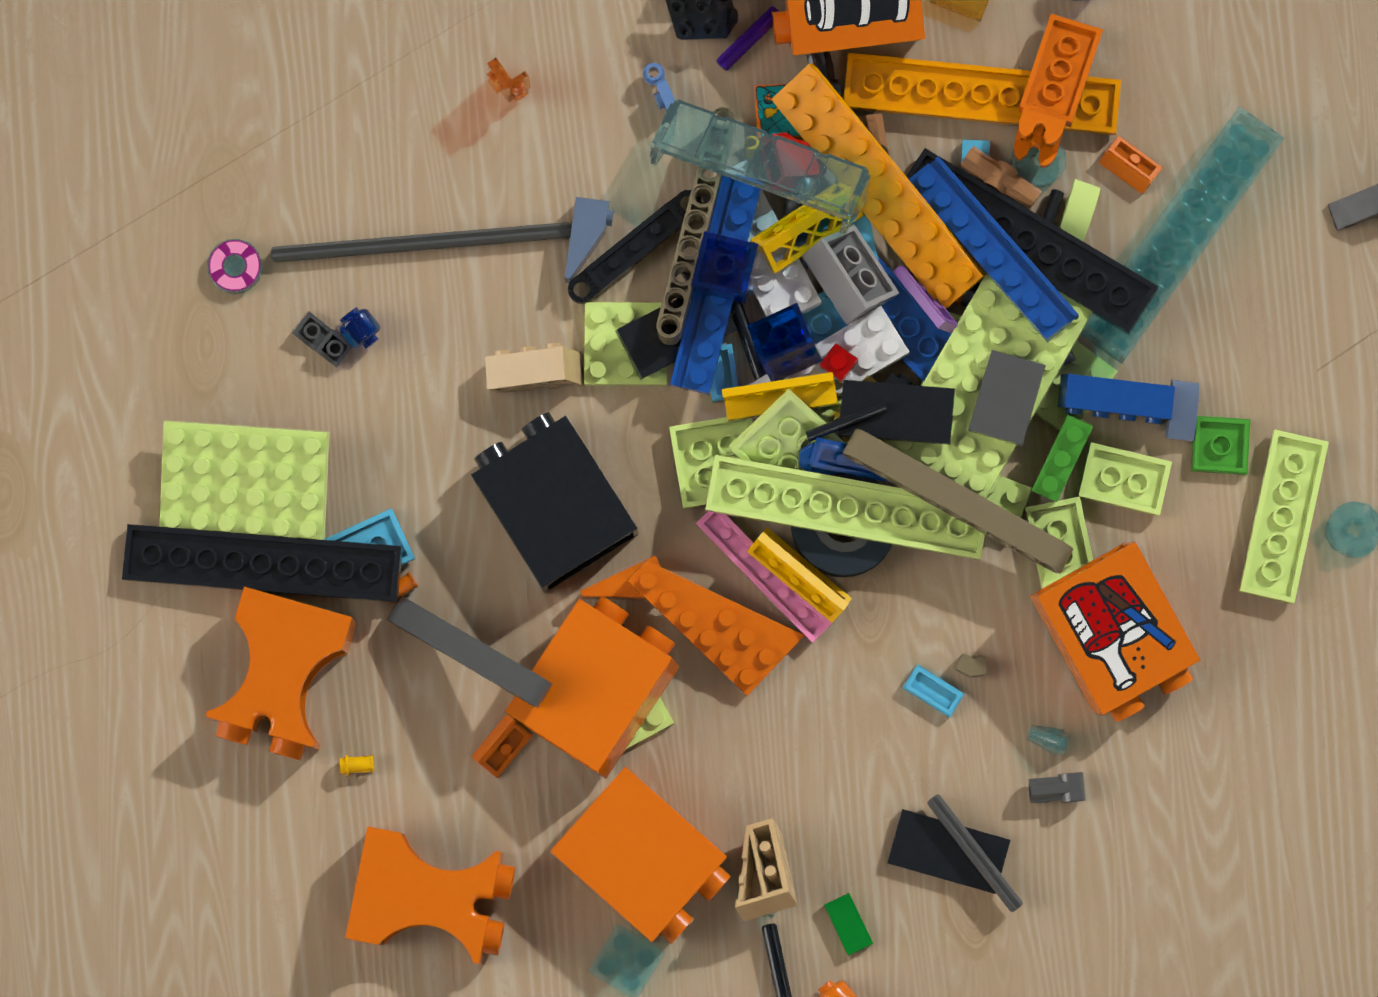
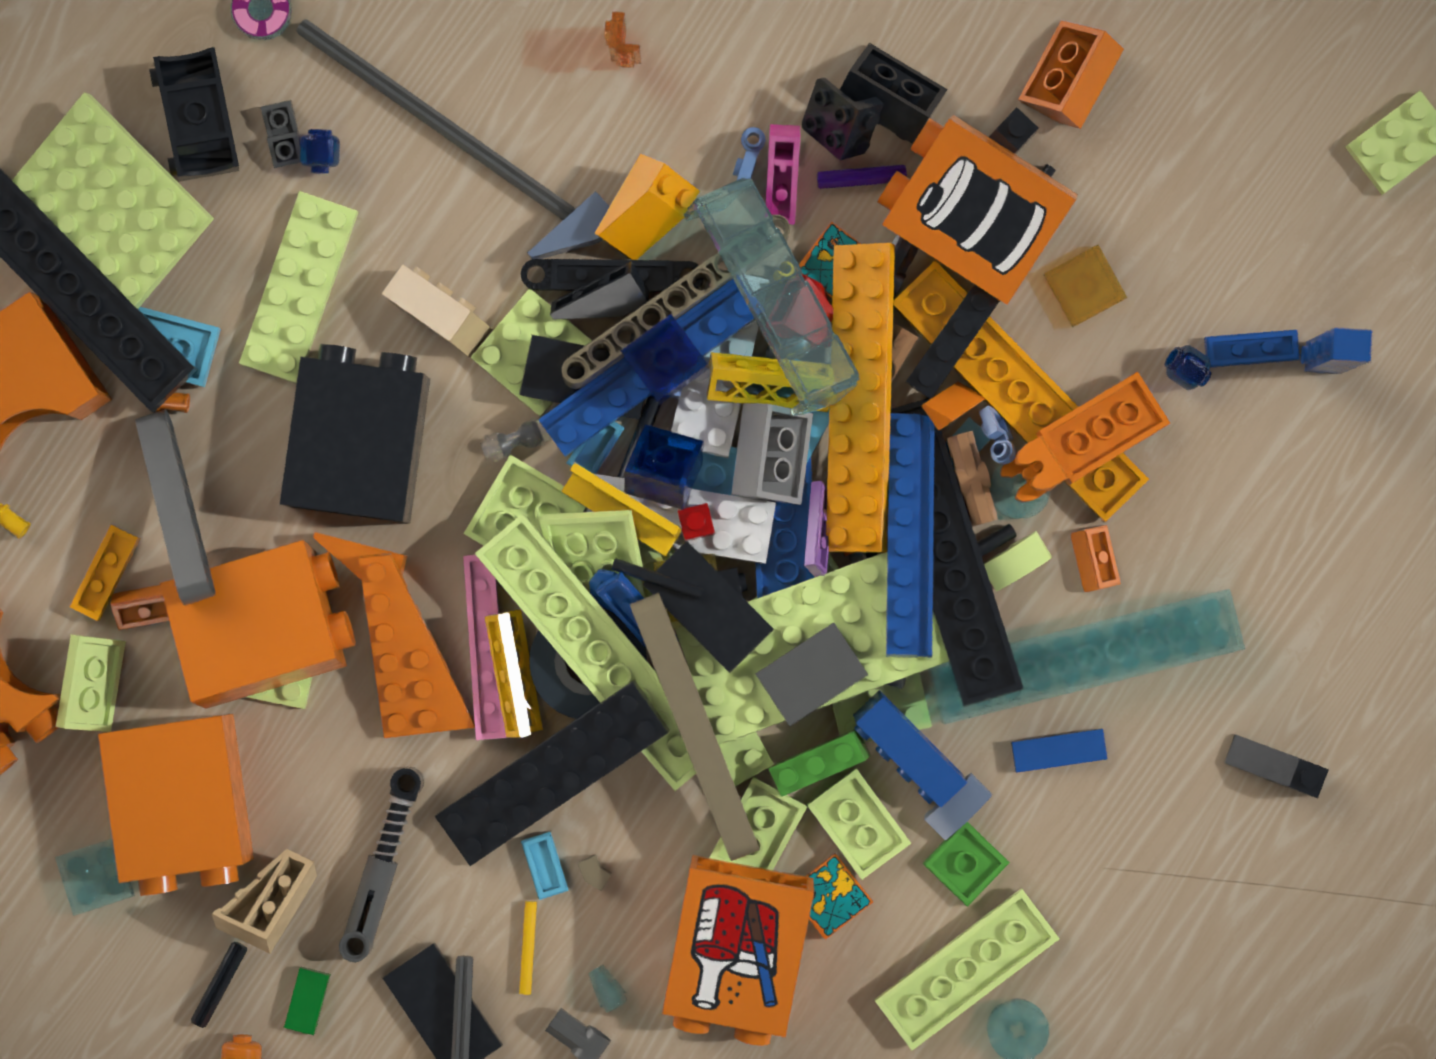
camera: 40 degrees right, 5 degrees up
none -> yellowish green plate [56,634,126,732]
none -> light orange plate [70,525,141,621]
none -> black piece [149,47,239,182]
none -> yellowish green plate [239,191,359,384]
none -> piece [339,767,424,963]
none -> black plate [435,680,670,866]
none -> clear piece [480,417,551,464]
none -> yellow bar [519,901,537,995]
none -> black slope [550,261,650,319]
none -> light orange slope [594,154,700,260]
none -> dark pink slope [765,124,800,225]
none -> tile [806,853,873,940]
none -> black plate [905,284,1000,399]
none -> orange slope [921,381,985,431]
none -> medium blue plate [979,405,1016,465]
none -> blue tile [1011,728,1108,773]

